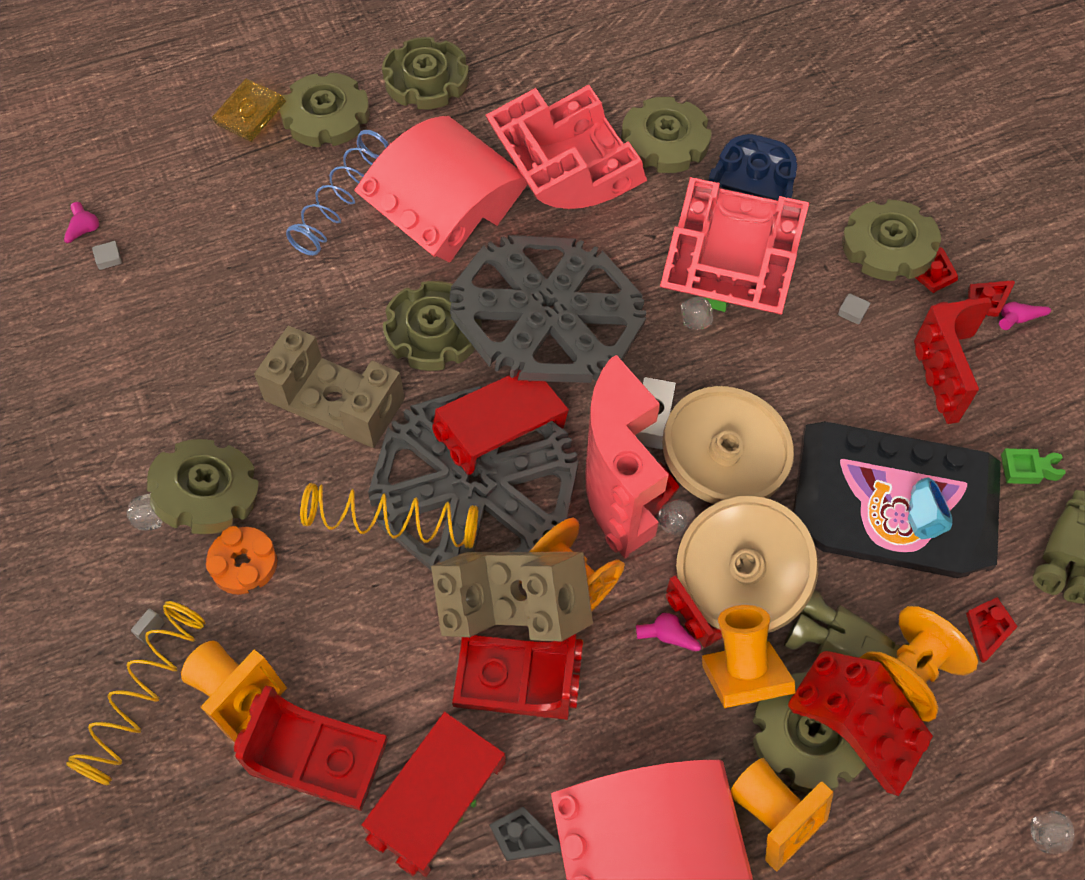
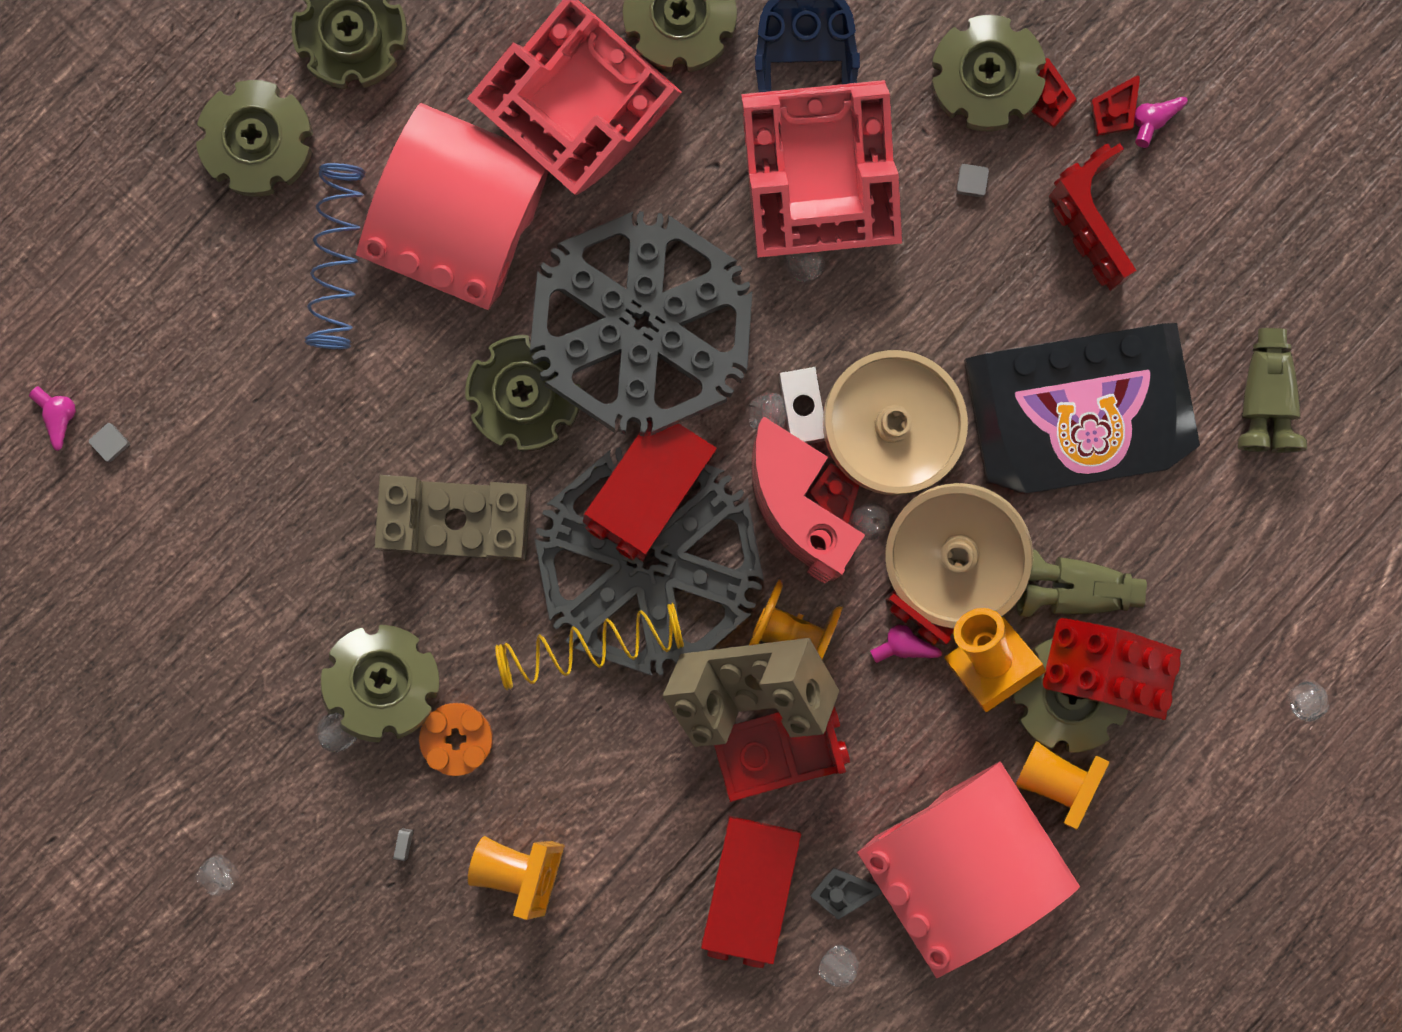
camera: 25 degrees left, 25 degrees up
yellow piece [66,601,206,786] -> none
clear yellow tile [211,78,286,142] -> none
red bracket [234,685,388,811] -> none
light orange piece [859,606,978,722] -> none
medium azure rock [908,478,953,539] -> none
red piece [966,597,1018,663] -> none
bright green plate [1001,448,1066,484] -> none

